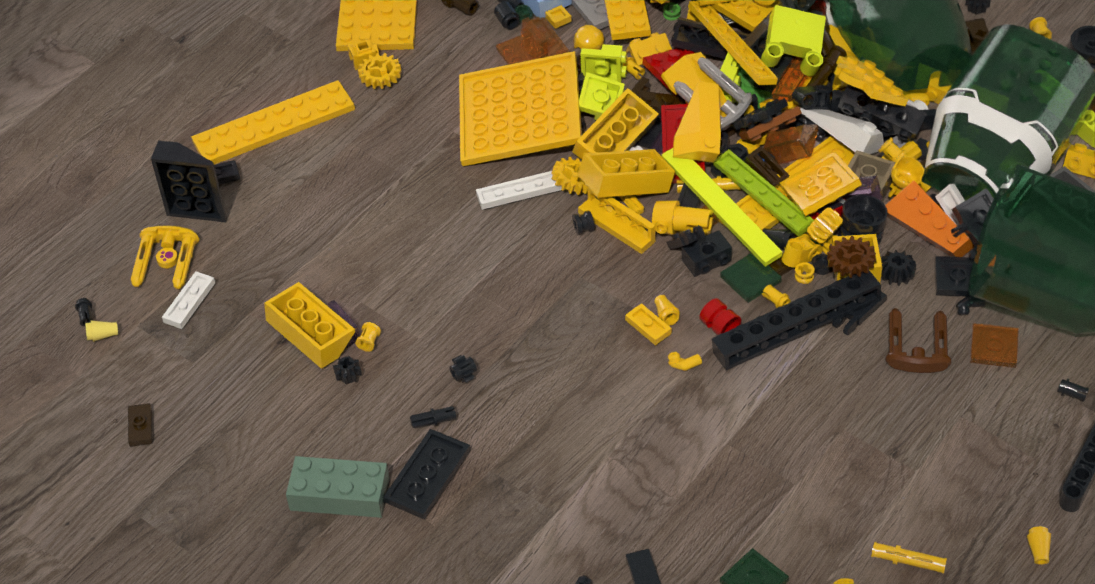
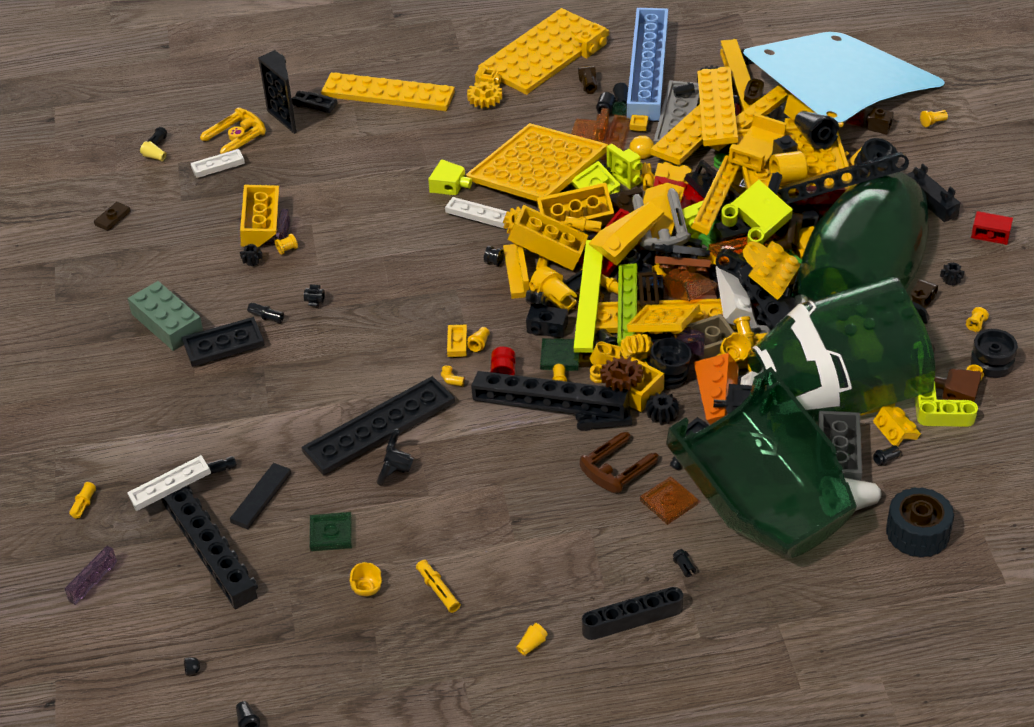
camera: 40 degrees right, 5 degrees down
none -> black plate [301,376,455,476]
none -> black piece [377,429,414,485]
none -> neon yellow torso [428,159,472,195]
none -> yellow pin [565,216,602,233]

